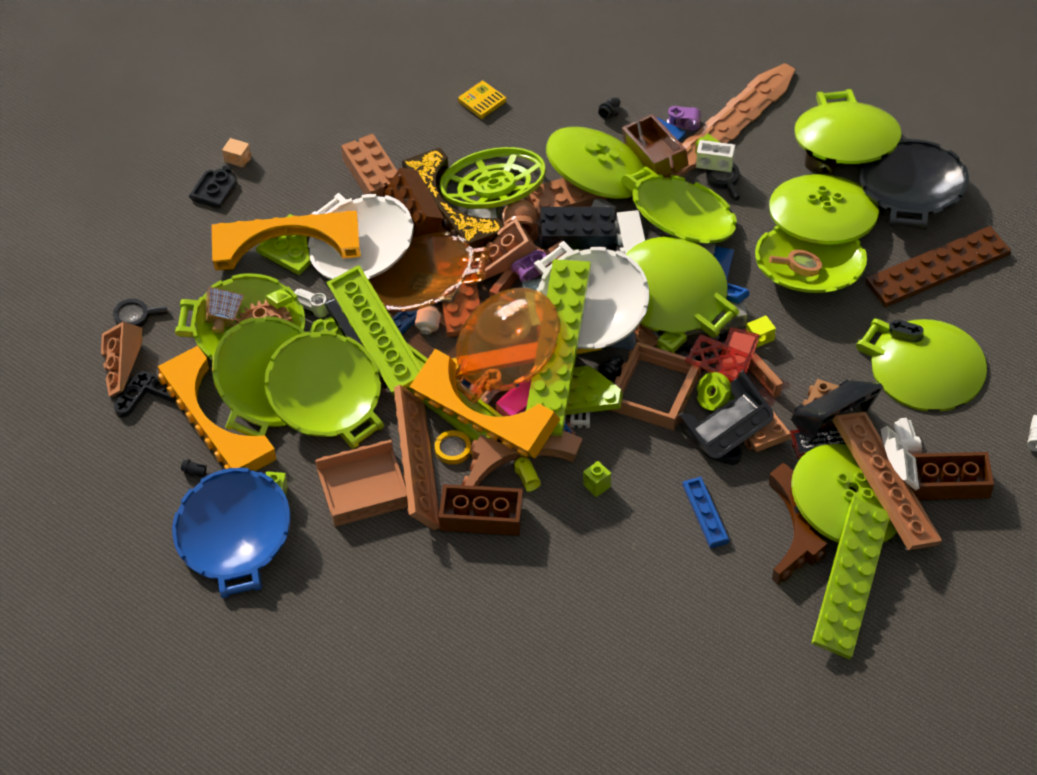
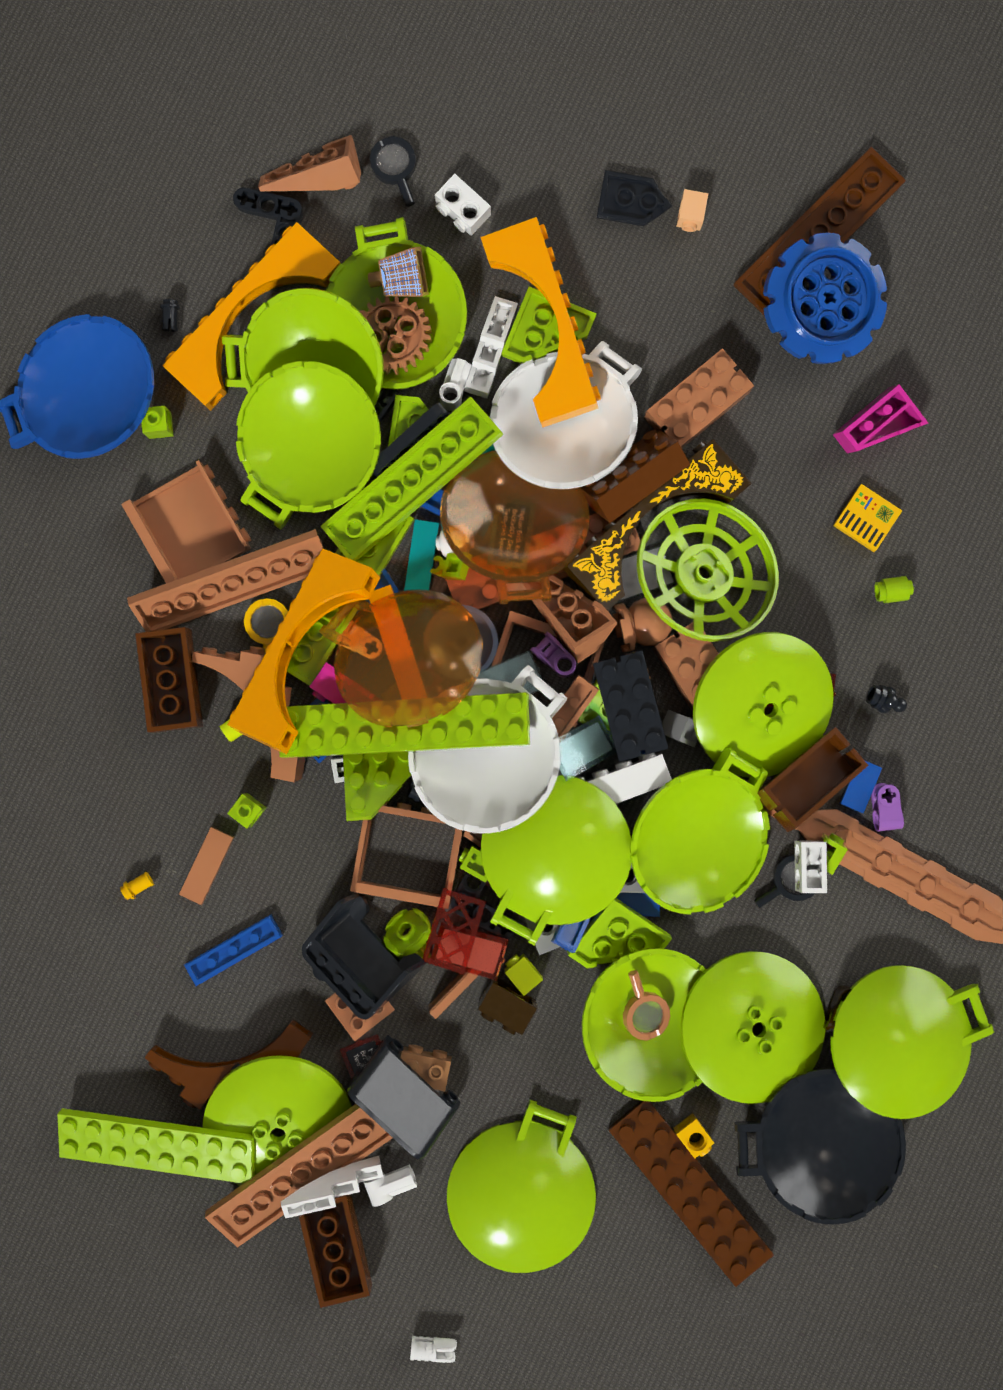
camera: 75 degrees right, 35 degrees up
lime tile [266,289,293,309] -> none
beam [889,320,924,342] -> none
none -> yellow pin [120,872,154,900]
none -> nougat tile [179,827,234,905]
none -> teal tile [404,520,439,596]
none -> lime plate [430,553,472,580]
none -> white brick [435,173,491,236]
none -> white slope [464,296,518,398]
none -> dark brown brick [478,975,537,1035]
none -> lime plate [567,898,672,969]
none -> yellow brick [673,1113,714,1158]
none -> reddish brown plate [733,147,906,316]
none -> blue piece [763,233,887,364]
none -> dark pink wedge [833,384,928,453]
none -> lime brick [874,576,914,603]

